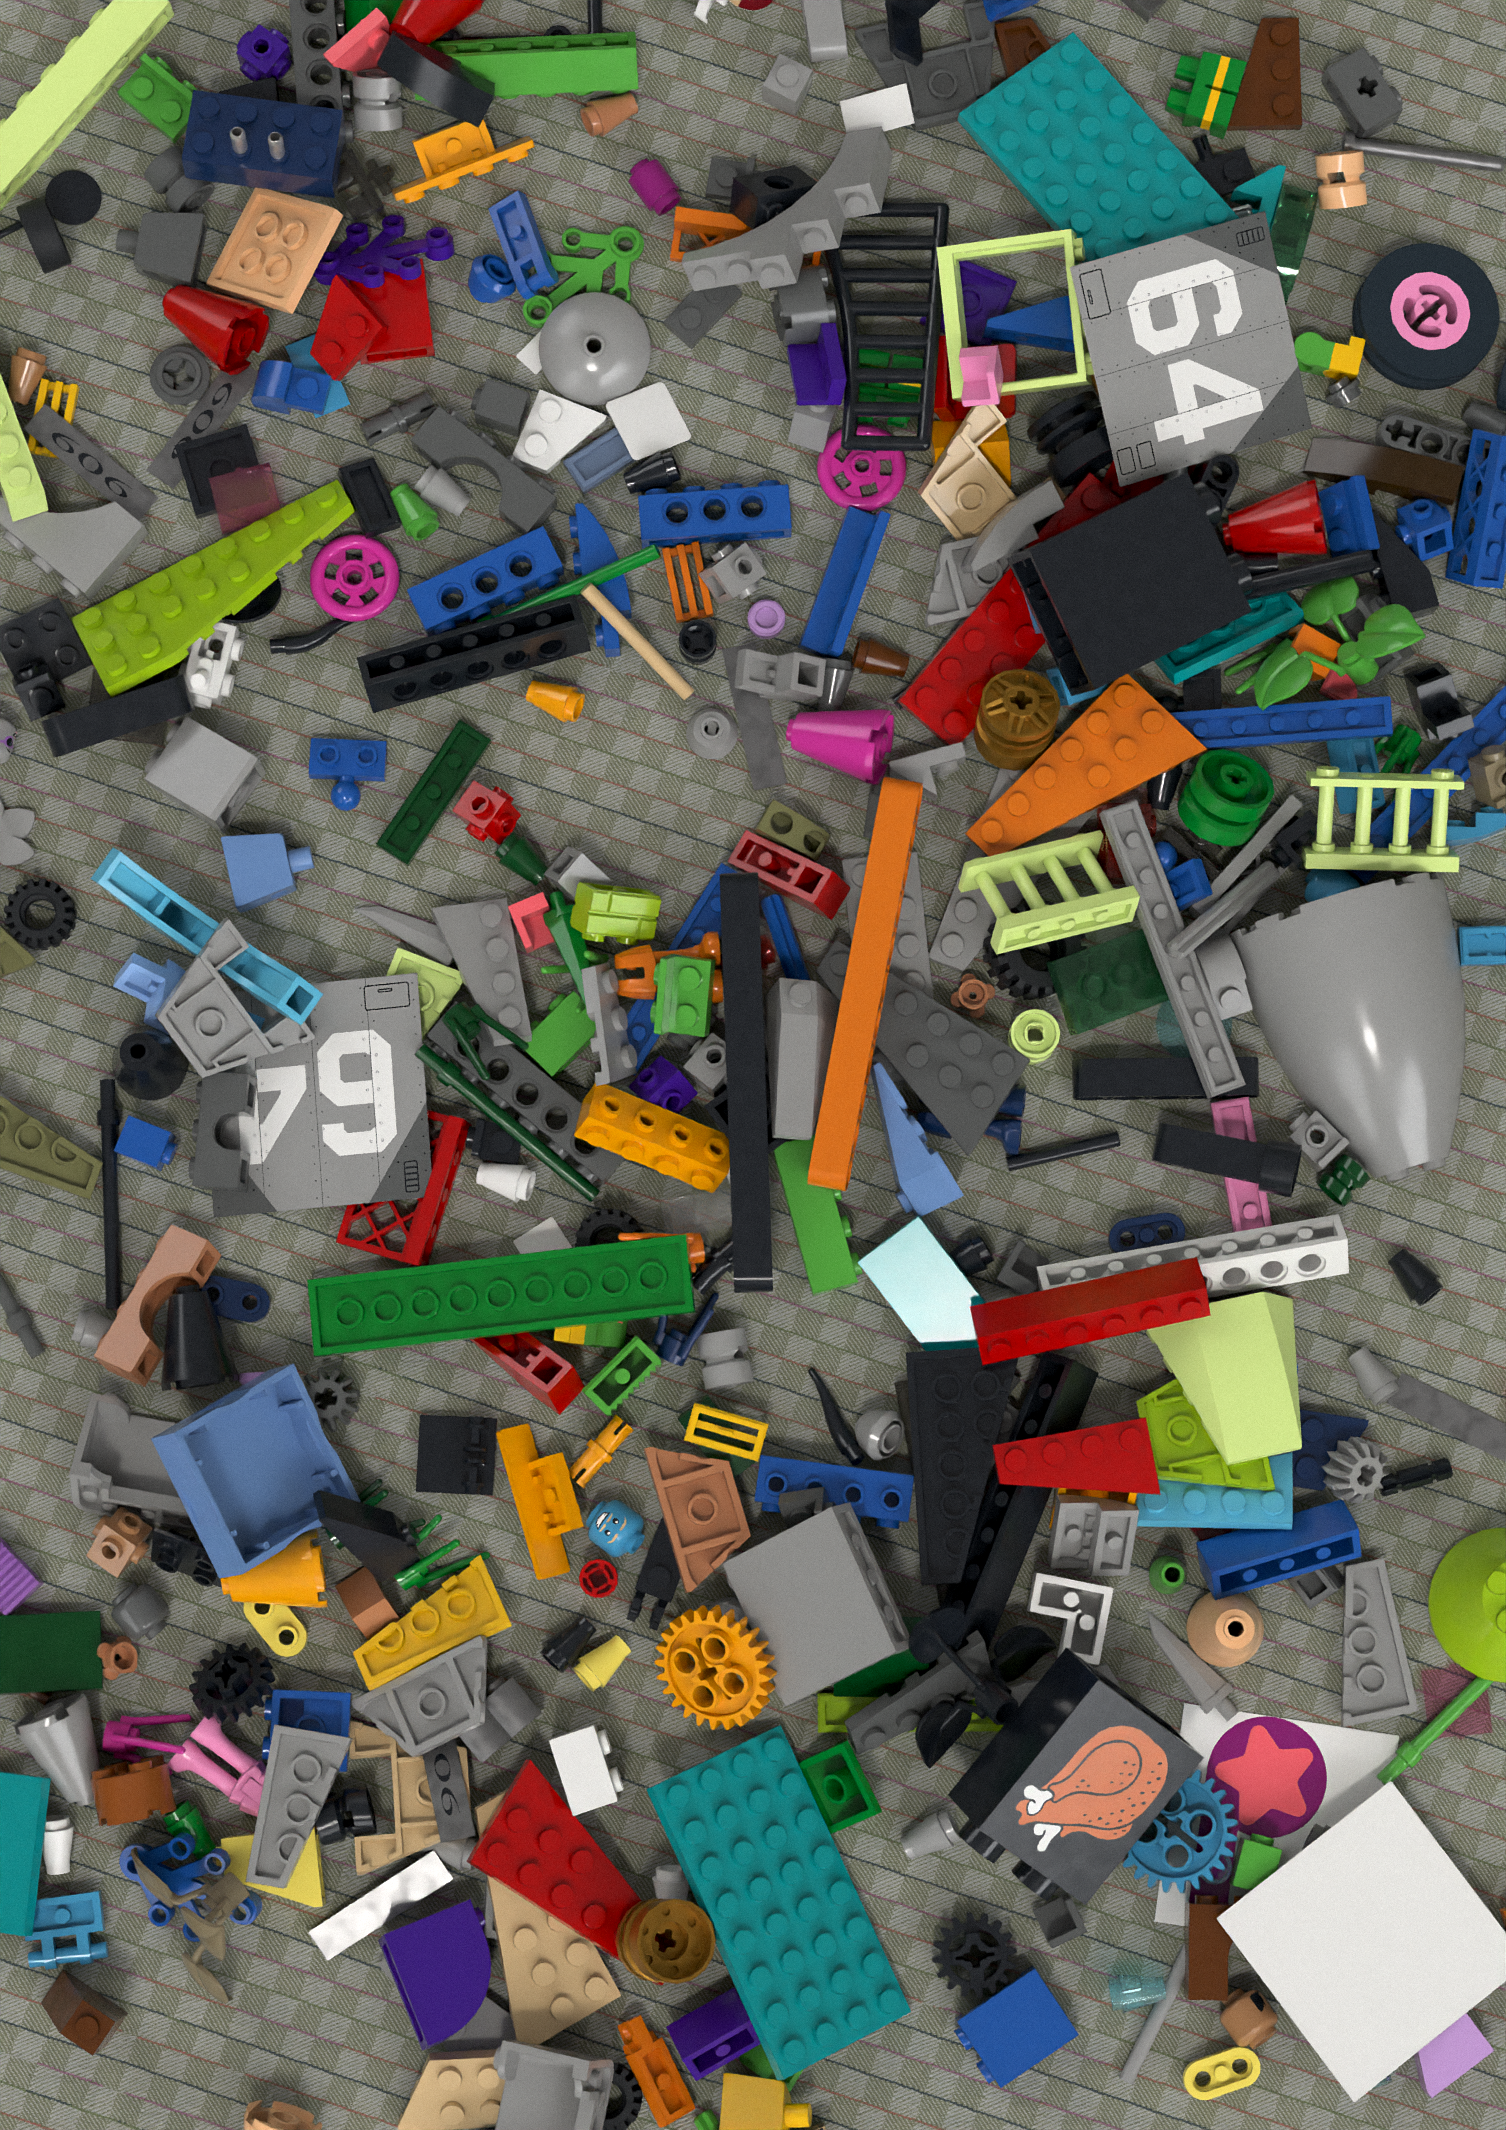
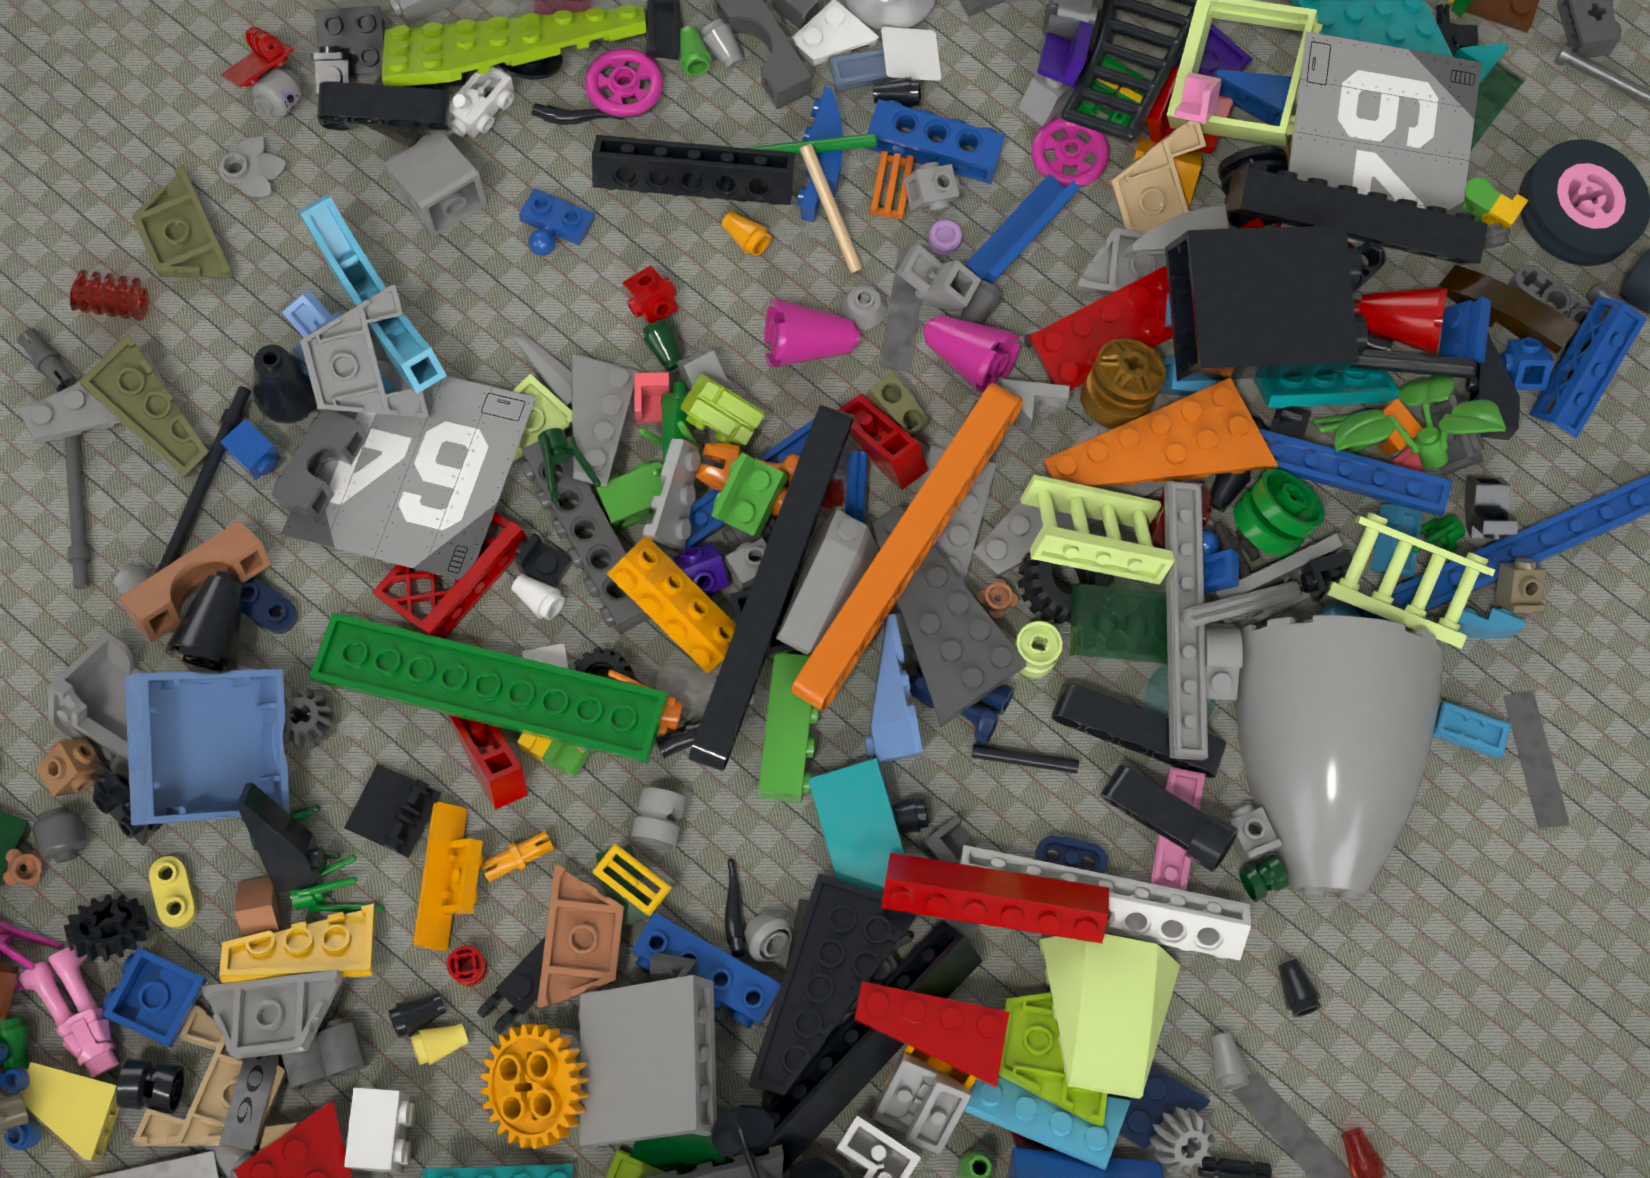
camera: 20 degrees right, 10 degrees down
black tyre [4,878,77,951] -> none
medium blue torso [221,833,315,913] -> none
light orange cone [221,1530,328,1608] -> none
light grey wing [246,1725,353,1889] -> none
dark green tile [376,720,492,866] -> none
blue brick [407,526,564,637] -> none
dark green bar [415,1044,600,1203] -> none
bright green brick [582,1336,661,1417] -> none
dark azure head [586,1500,645,1557] -> none
dark blue plant [652,1292,719,1366] -> none
black wheel [679,620,716,665] -> none
reddish brown cone [851,637,909,678] -> none
light nougat wheel [1315,150,1367,209] -> none
none -> dark pink cone [764,299,860,367]
none -> black brick [1226,163,1488,265]

